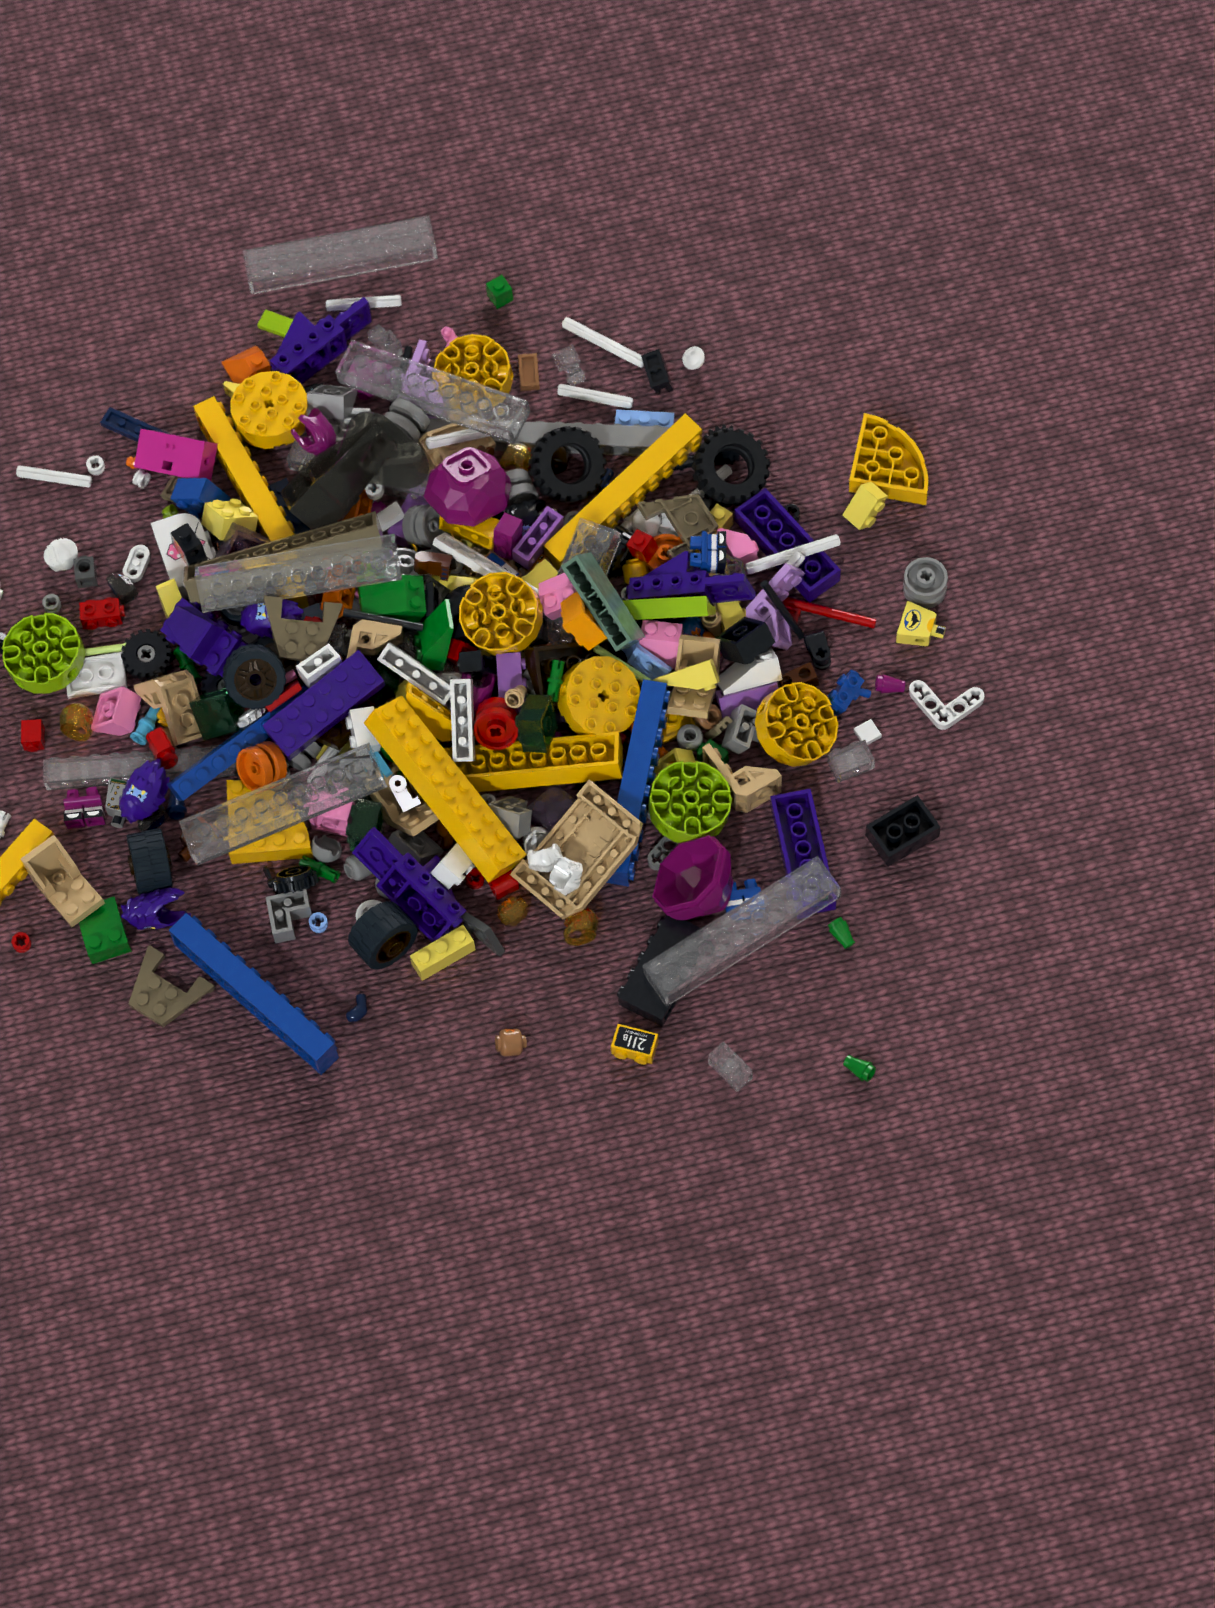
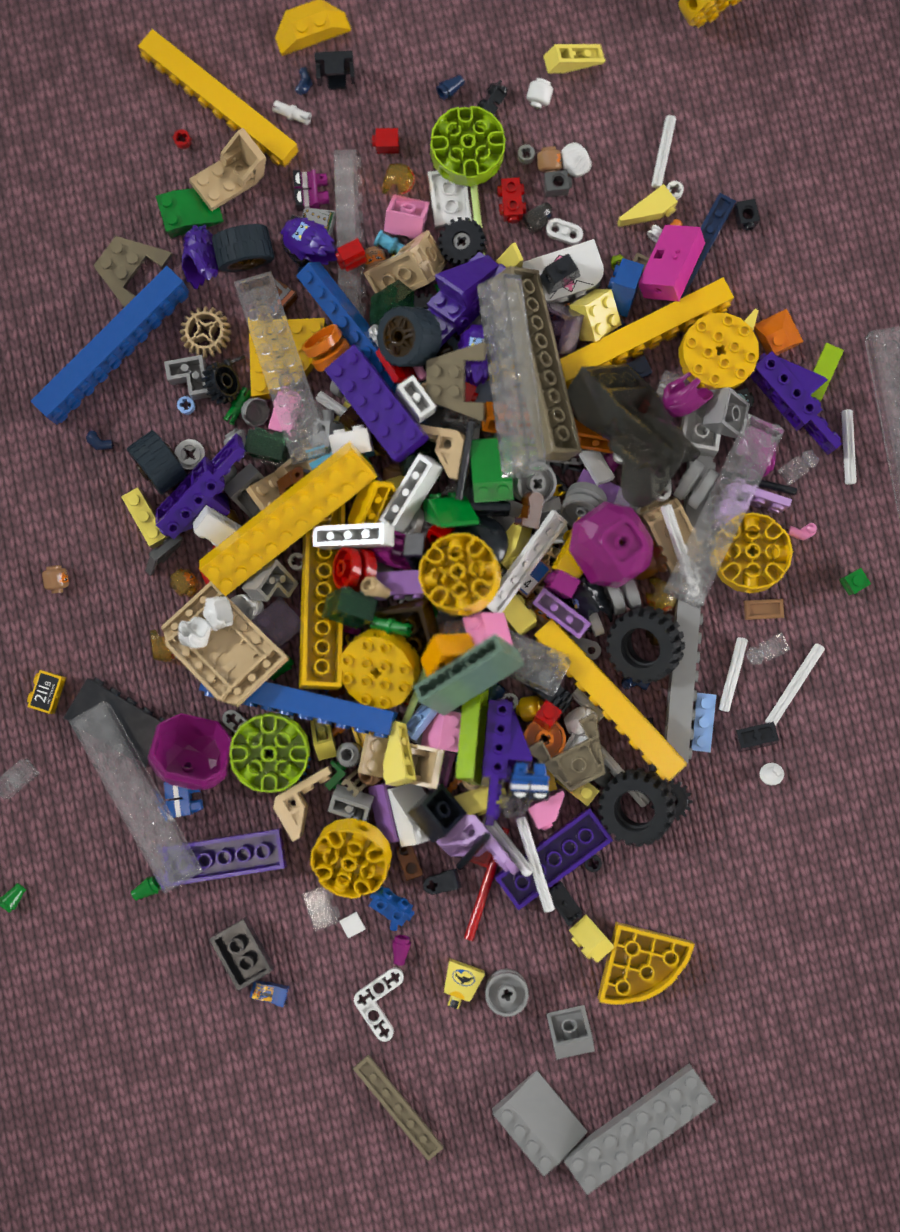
camera: 90 degrees right, 20 degrees up
none -> tan gear [180,306,232,358]
none -> blue leg [250,980,289,1007]
none -> dark tan plate [353,1055,443,1161]
none -> light grey slope [492,1070,588,1176]
none -> medium nougat head [537,146,562,173]
none -> light grey slope [546,1005,595,1059]
none -> black hinge [549,881,583,926]
none -> light grey brick [563,1064,716,1195]
none -> light yellow slope [617,184,678,227]
none -> black brick [733,199,760,231]

